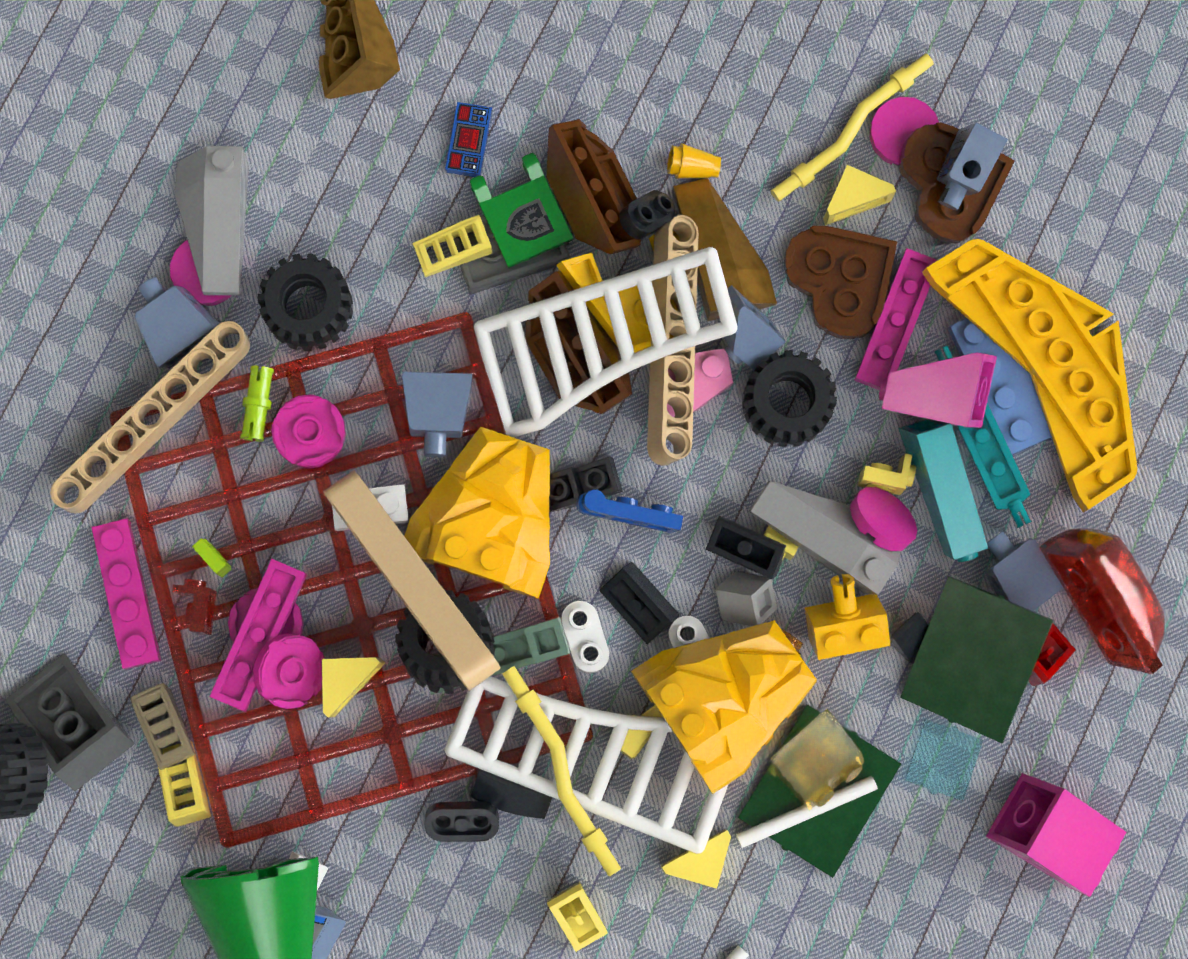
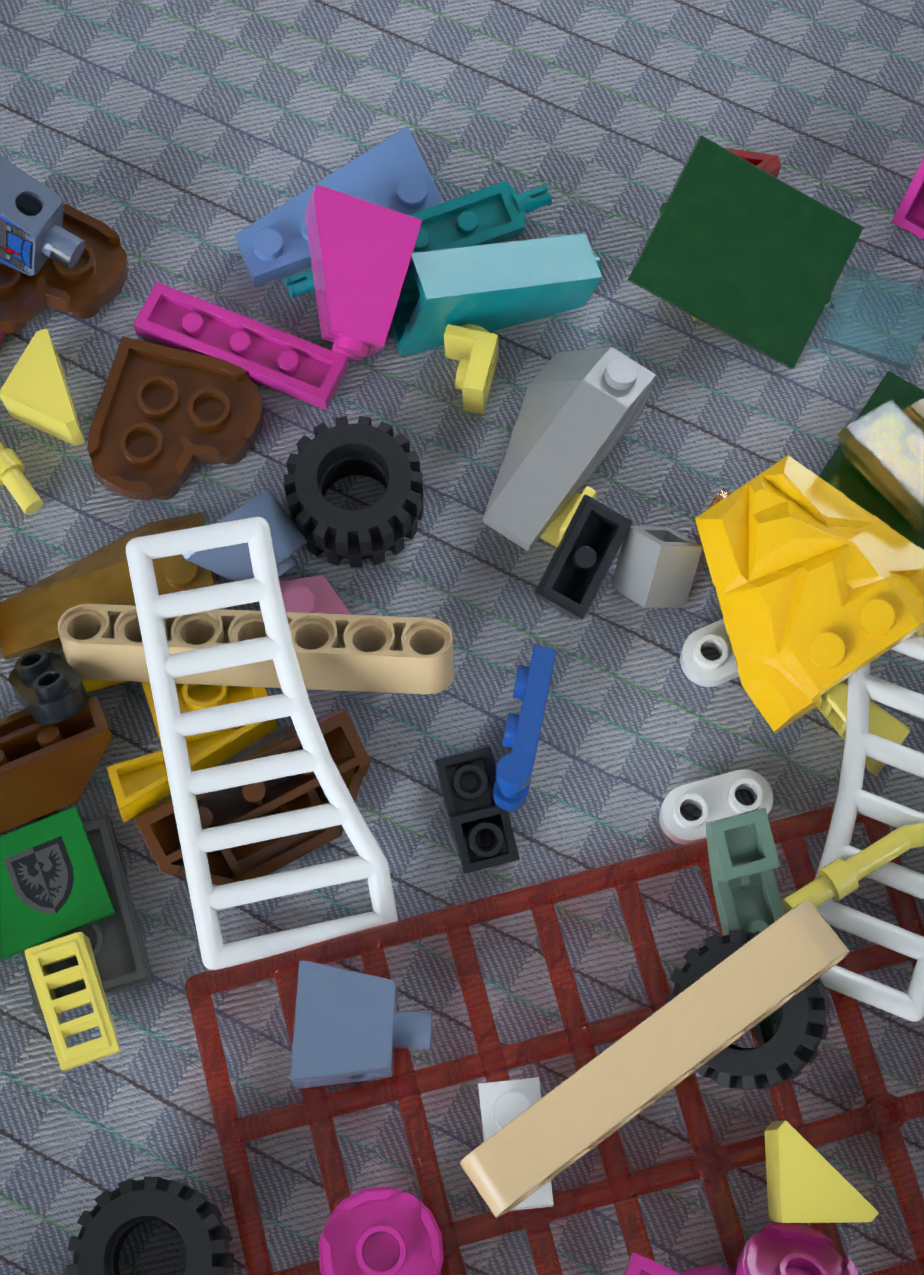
camera: 85 degrees left, 10 degrees down
yellow wedge [404,427,550,599] -> none
black slope [599,562,679,645] -> none
yellow brick [805,574,890,660] -> none
dark pink tile [850,487,918,551] -> none
black slope [892,612,929,664] -> none
yellow wing [922,239,1137,512] -> none
sand blue torso [985,531,1075,611] -> none
clear red windscreen [1039,528,1165,674] -> none

